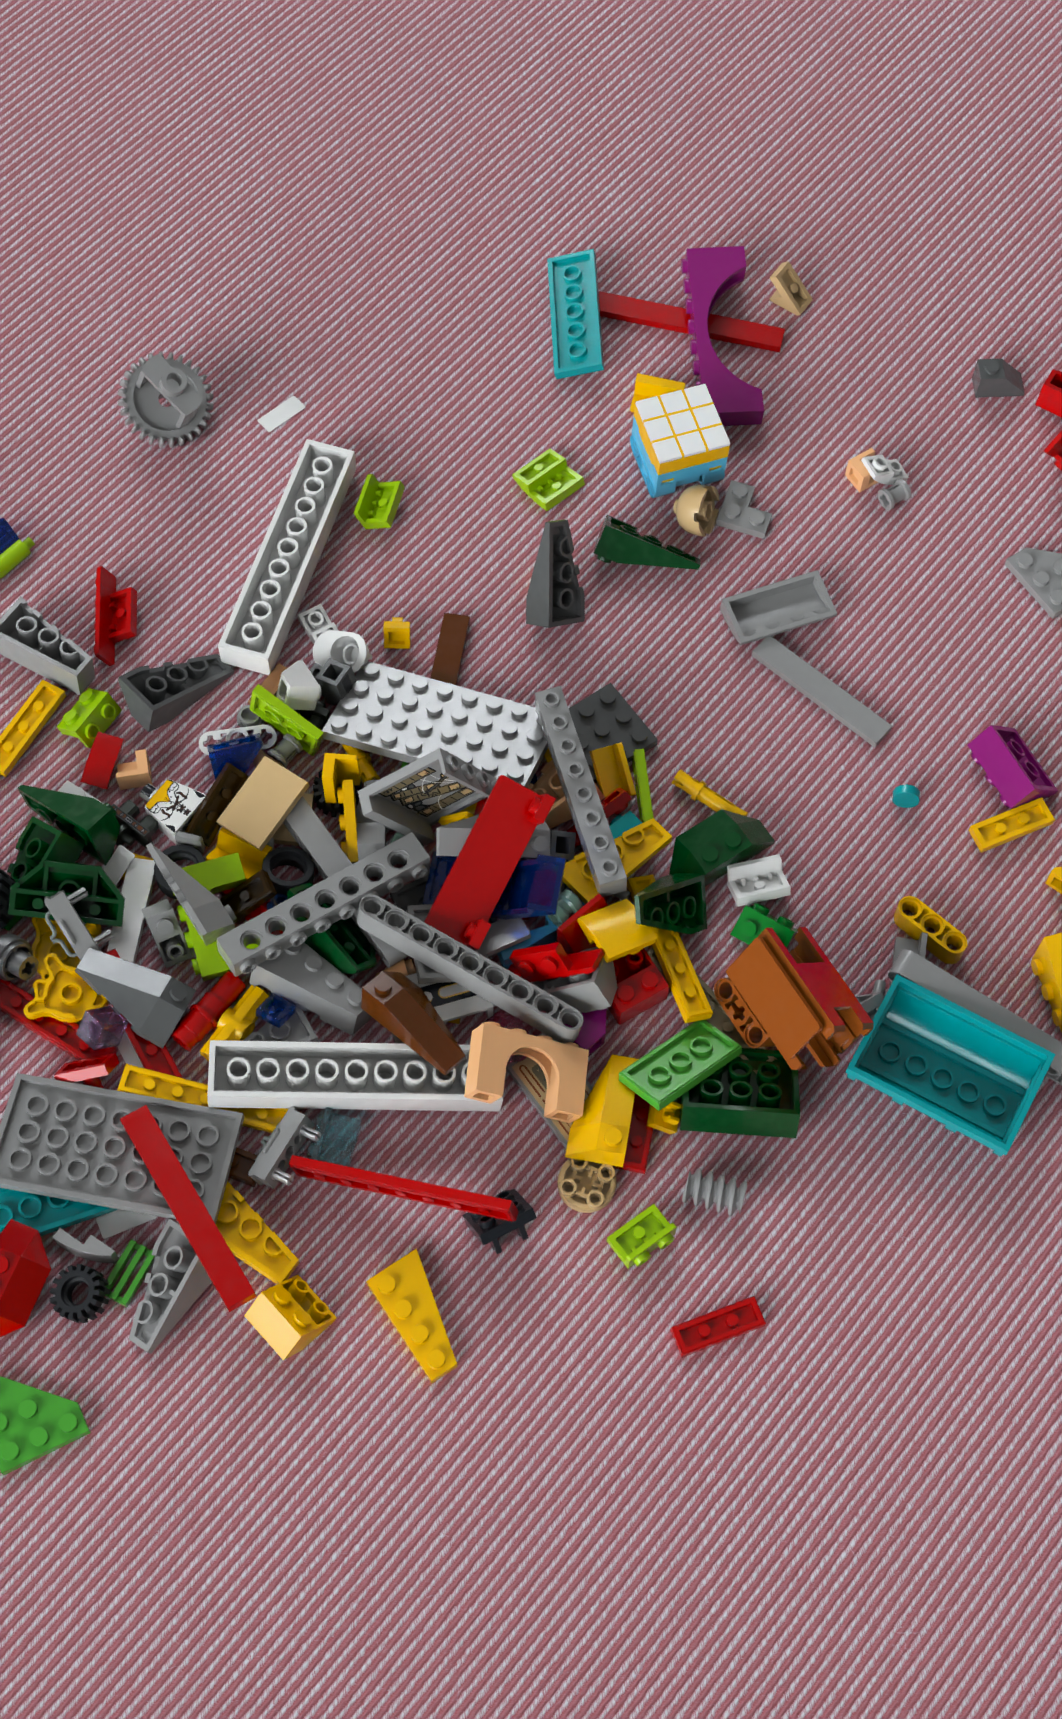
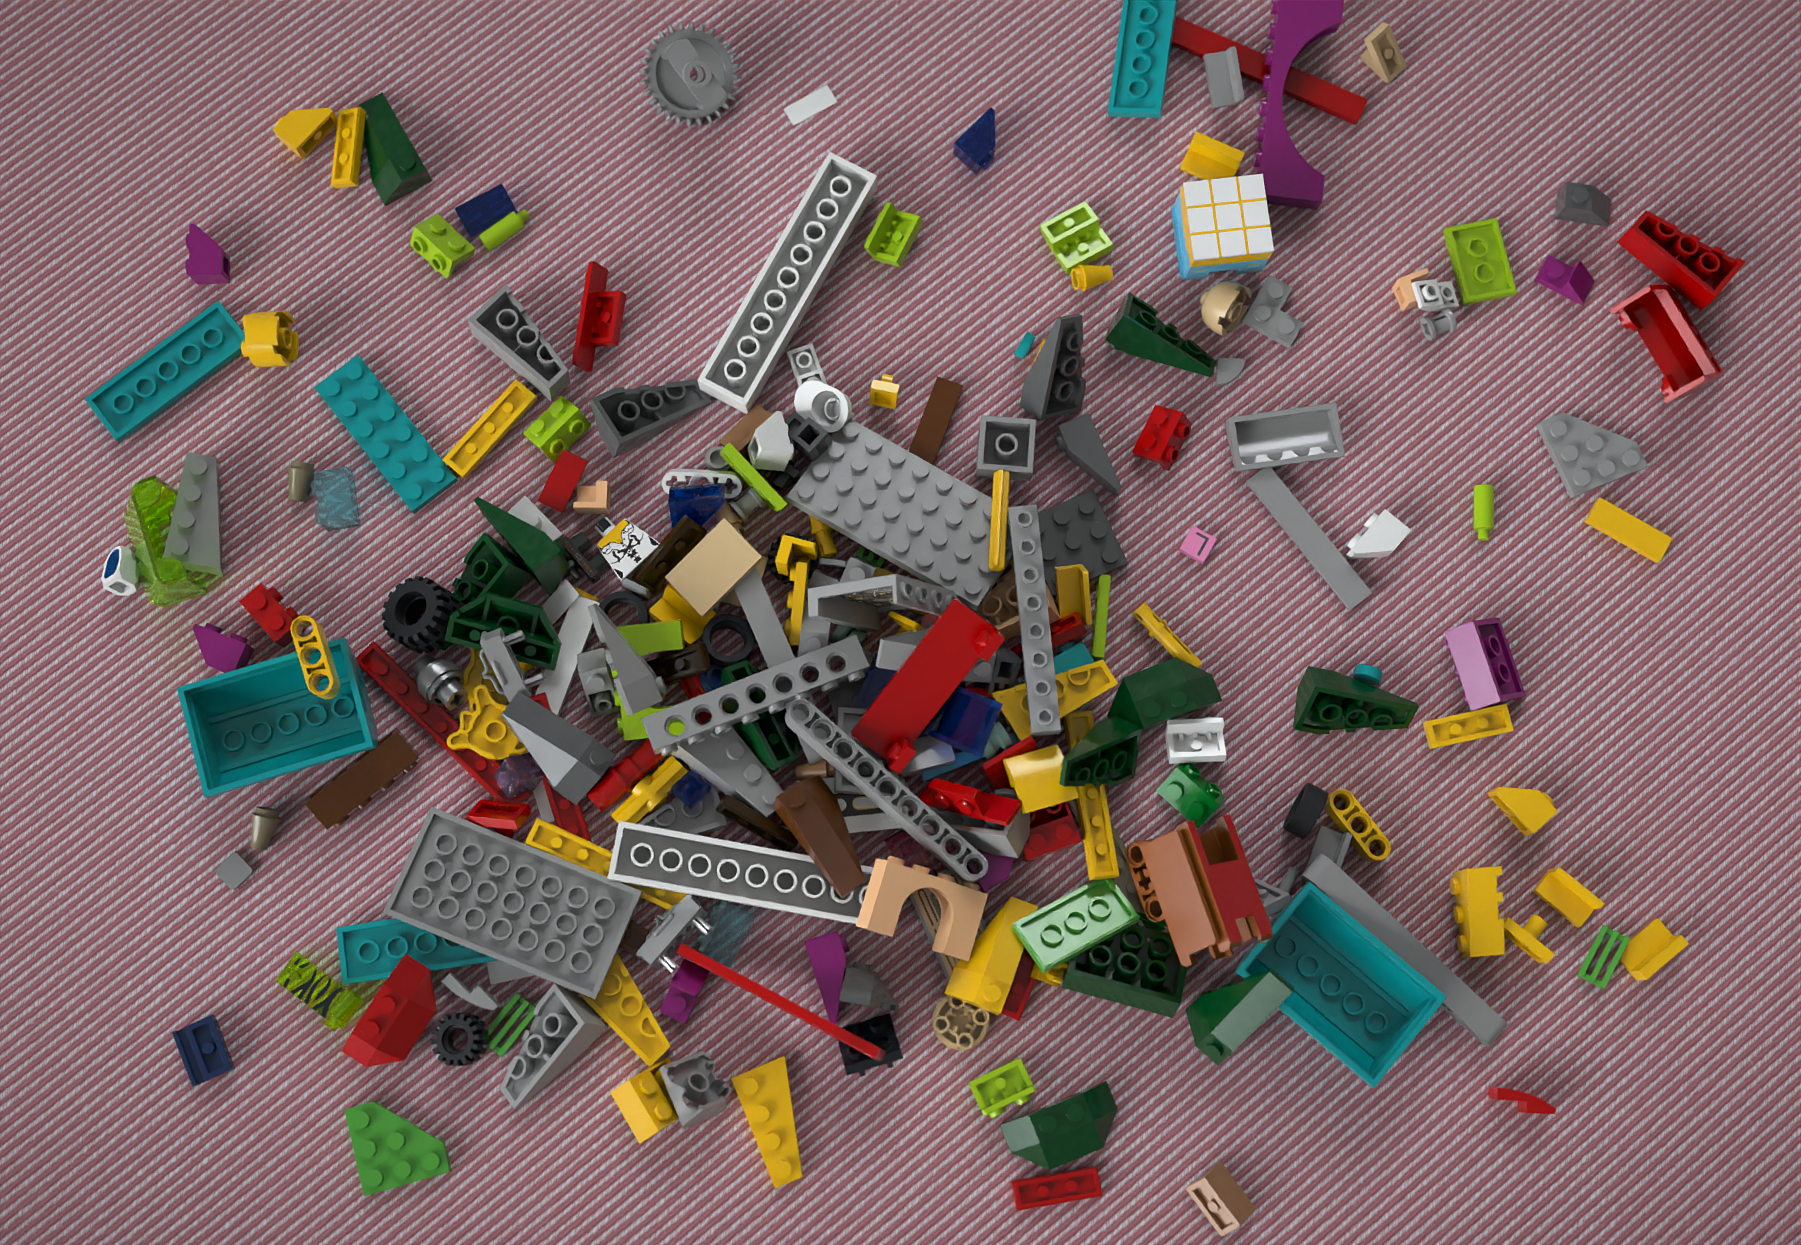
camera: 10 degrees right, 15 degrees up
red tile [120,1105,257,1312] -> none
light grey piece [682,1168,748,1216] -> none
none -> magenta slope [659,959,710,1024]
none -> light grey slope [660,1050,730,1130]
none -> dark brown tile [715,794,799,852]
none -> magenta slope [804,931,850,1024]
none -> dark grey wedge [839,962,899,1012]
none -> clear blue slope [953,107,996,174]
none -> light grey brick [976,415,1036,481]
none -> yellow axle [988,469,1010,572]
none -> dark green wedge [1000,1081,1118,1170]
none -> teal tile [1014,331,1036,359]
none -> dark grey slope [1055,413,1122,496]
none -> yellow cone [1071,265,1113,291]
none -> red bracket [1132,405,1192,471]
none -> bright pink tile [1178,526,1217,564]
none -> dark green wedge [1185,969,1295,1065]
none -> medium nougat panel [1185,1161,1255,1237]
none -> light grey panel [1203,46,1244,109]
none -> light grey tile [1216,358,1245,387]
none -> black tyre [1283,783,1328,839]
none -> dark green wedge [1293,666,1419,735]
none -> white slope [1345,509,1411,559]
none -> lime tile [1443,218,1517,306]
none -> lime cylinder [1473,484,1494,541]
none -> magenta slope [1534,255,1595,305]

